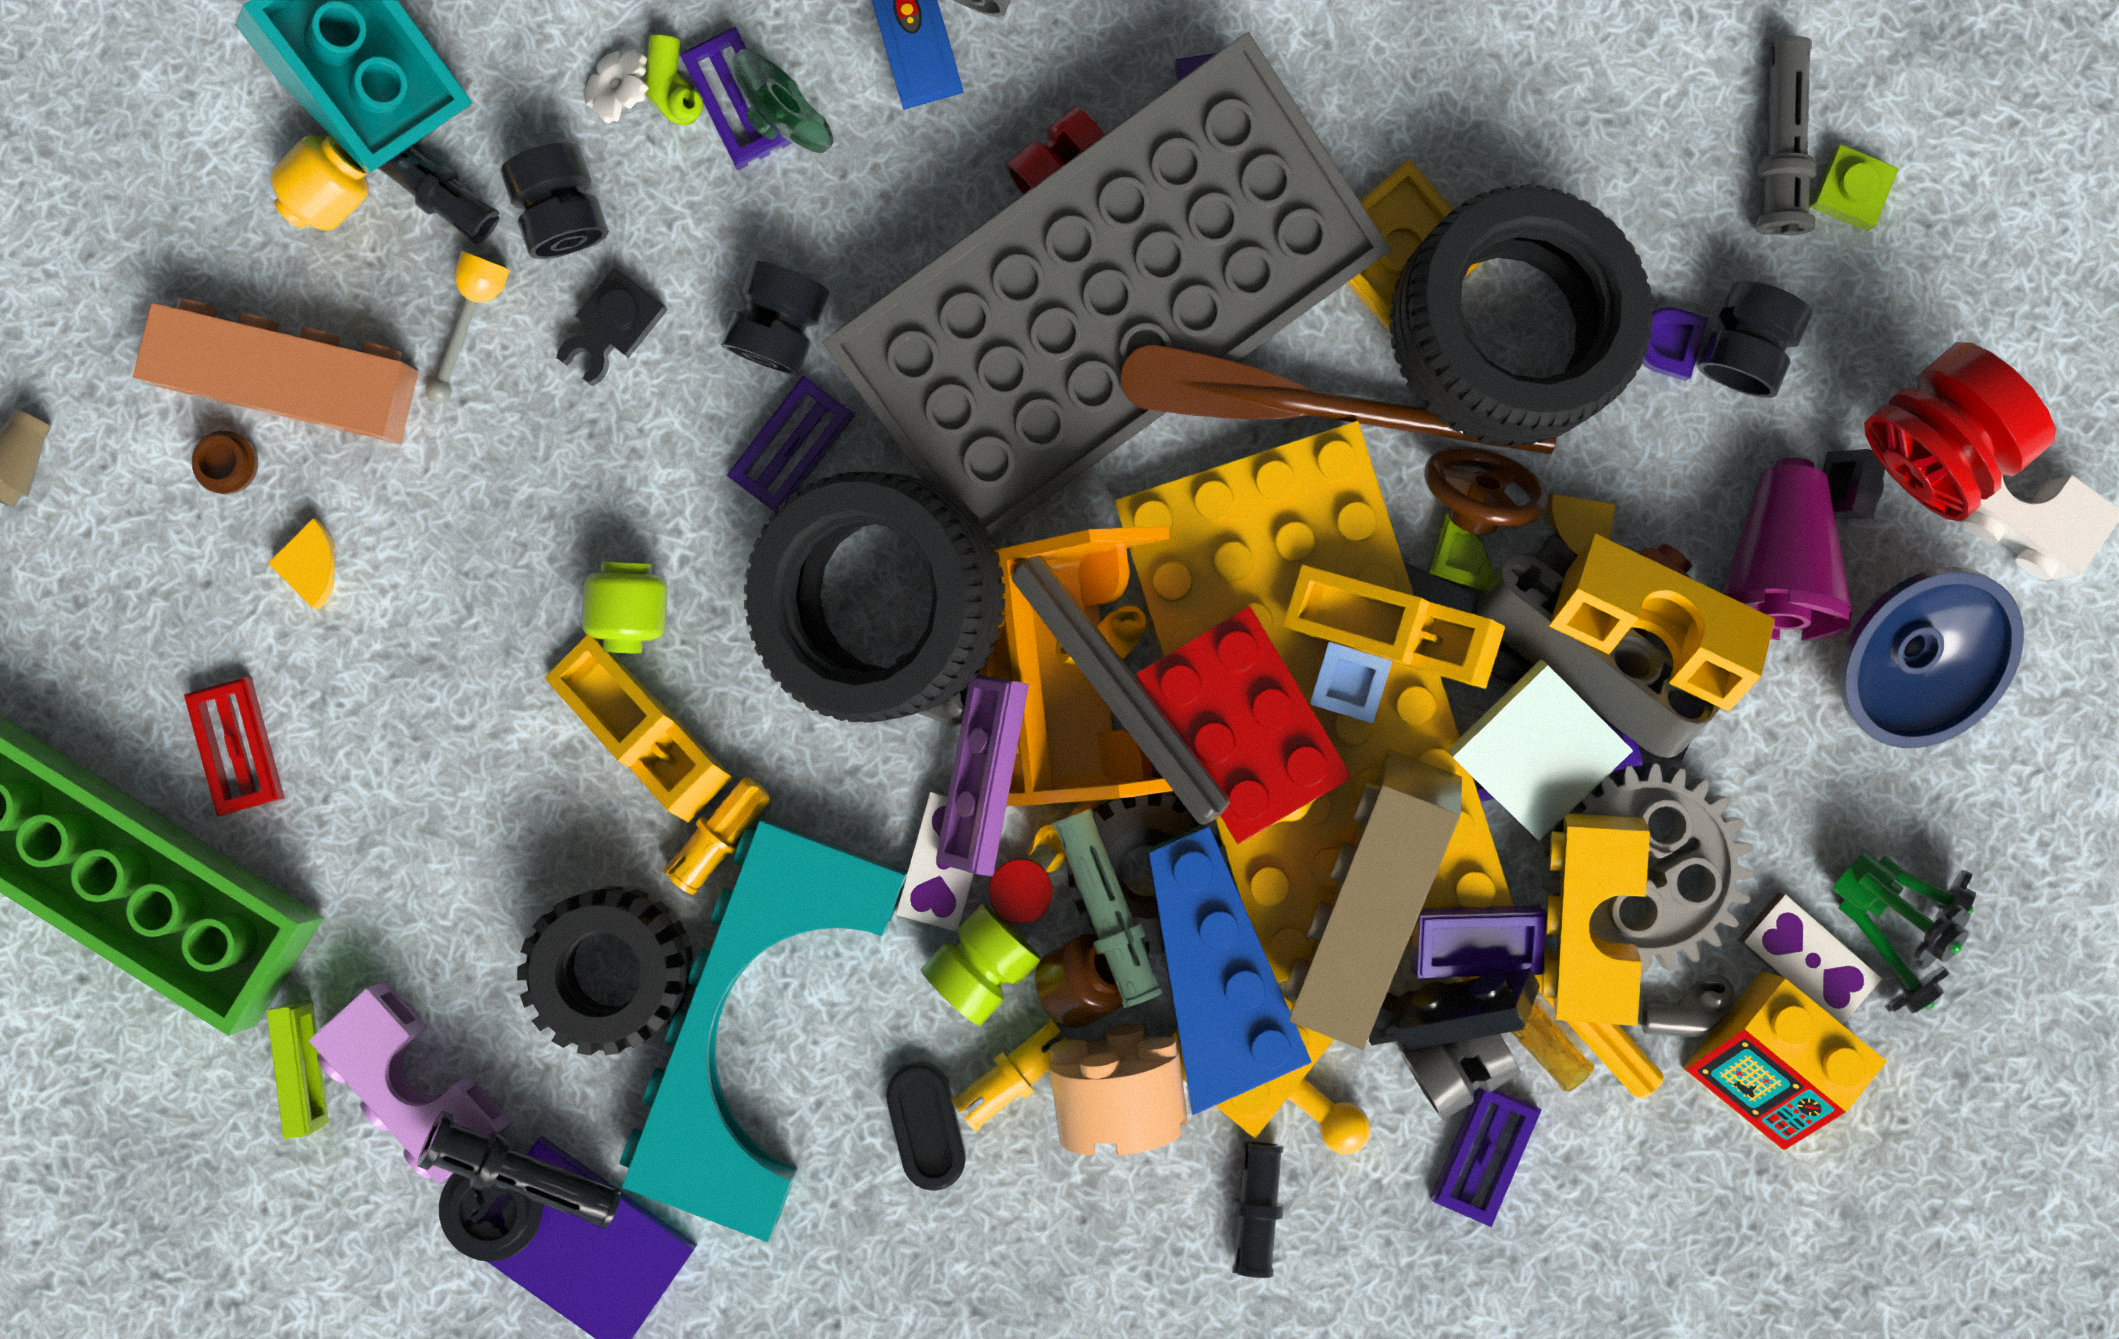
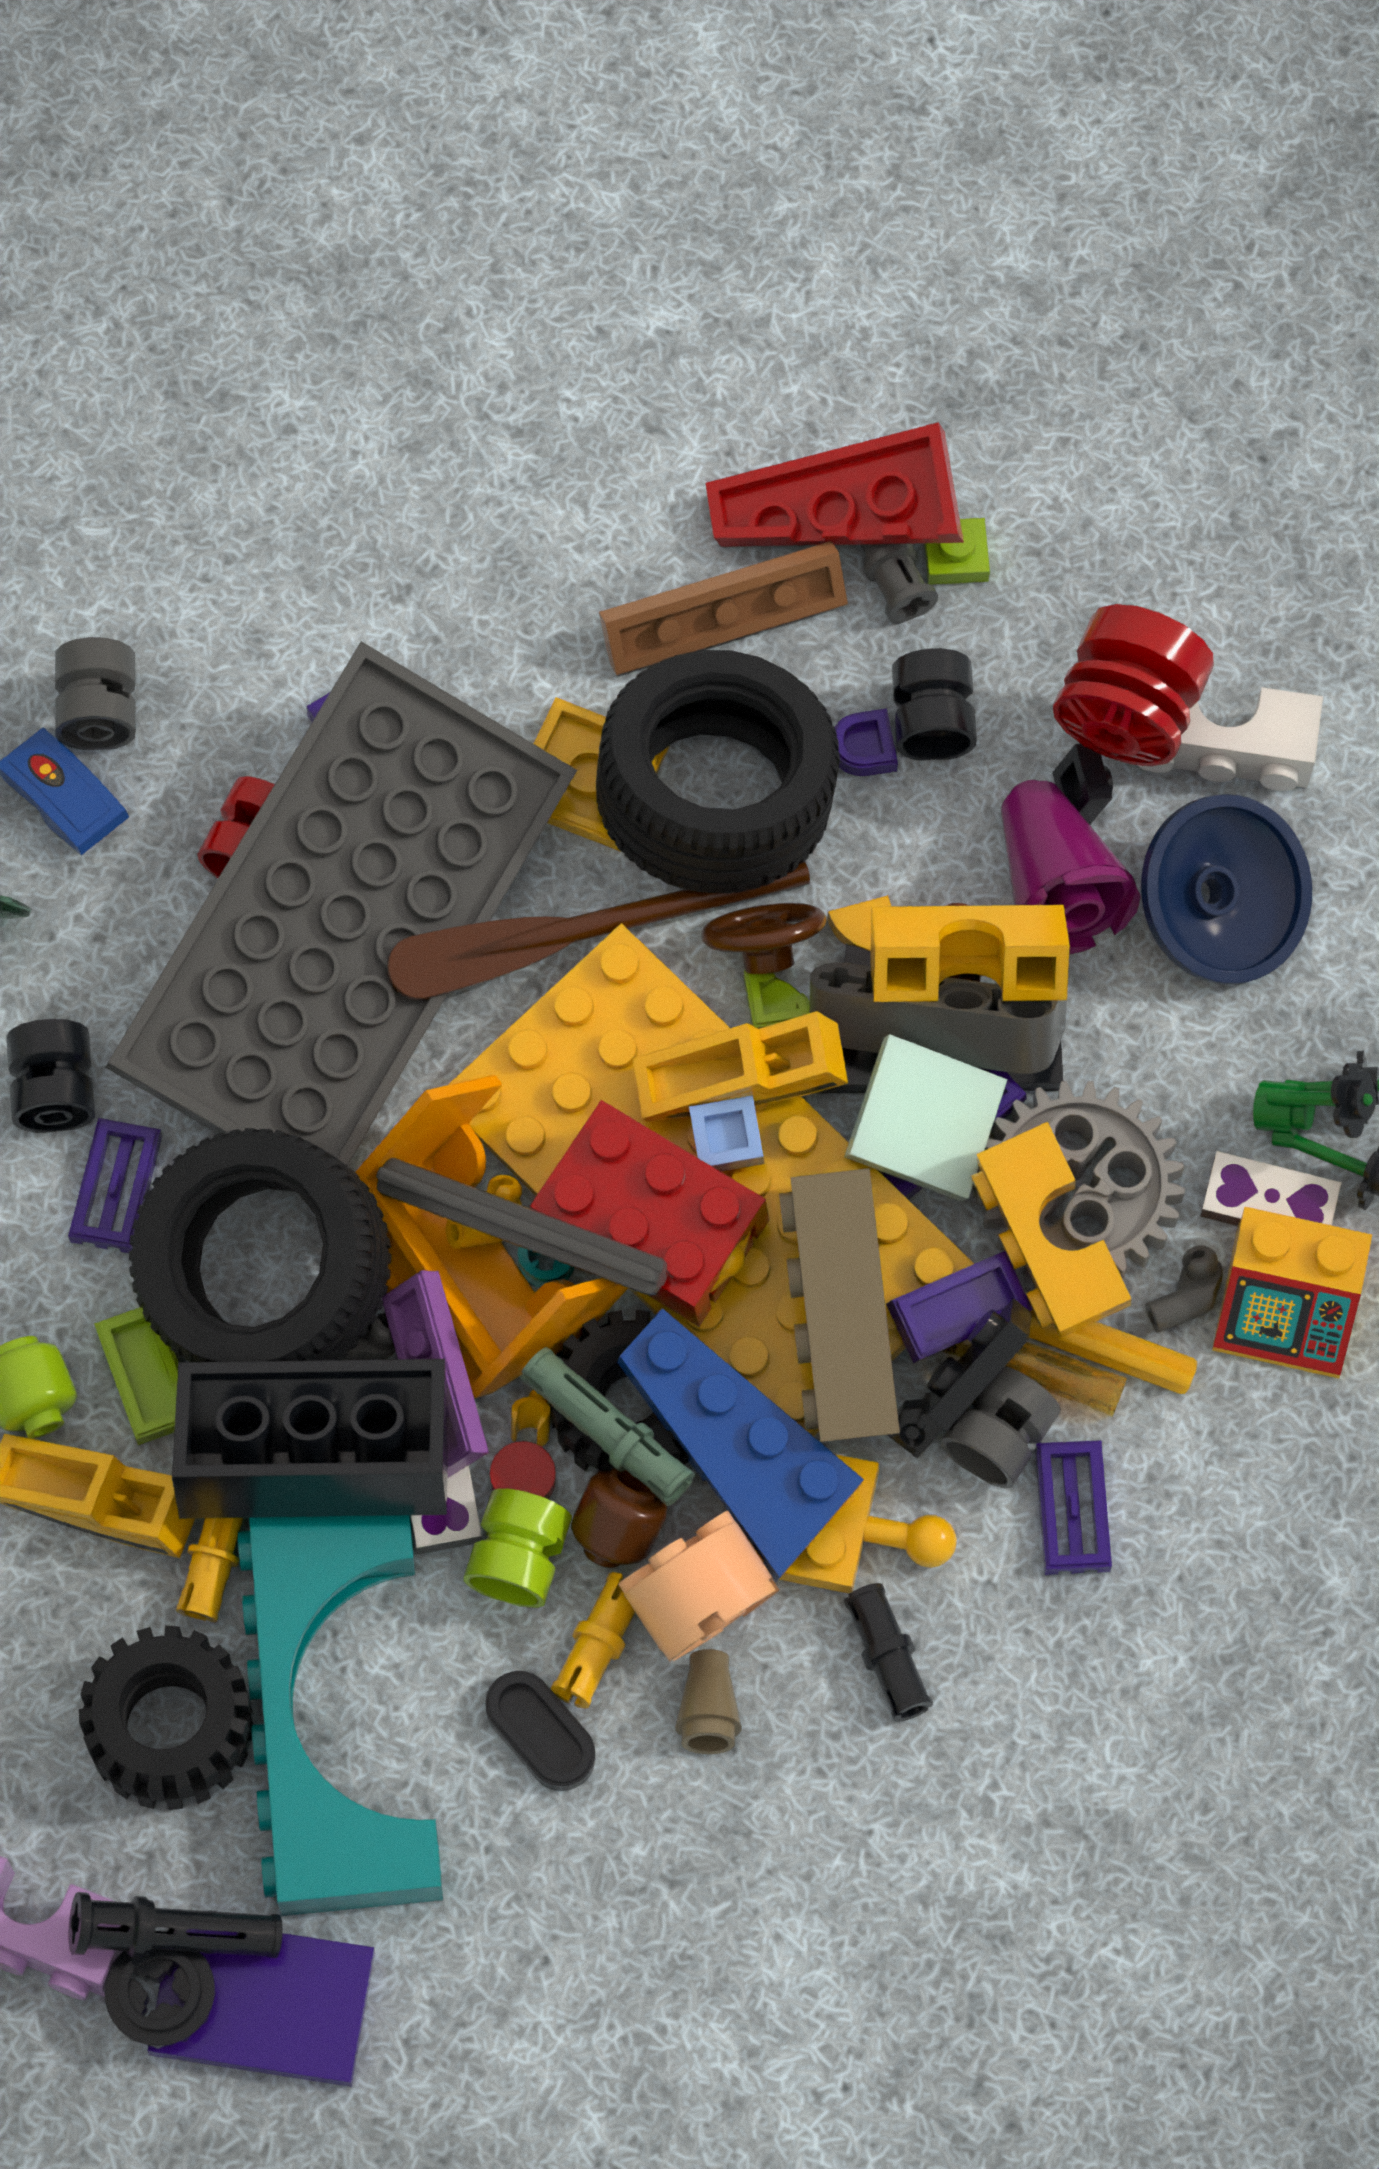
camera: 30 degrees left, 20 degrees down
none -> lime tile [94,1307,178,1445]
none -> black slope [172,1359,448,1519]
none -> medium nougat plate [599,541,848,675]
none -> dark tan cone [675,1649,742,1754]
none -> red wing [705,422,964,547]

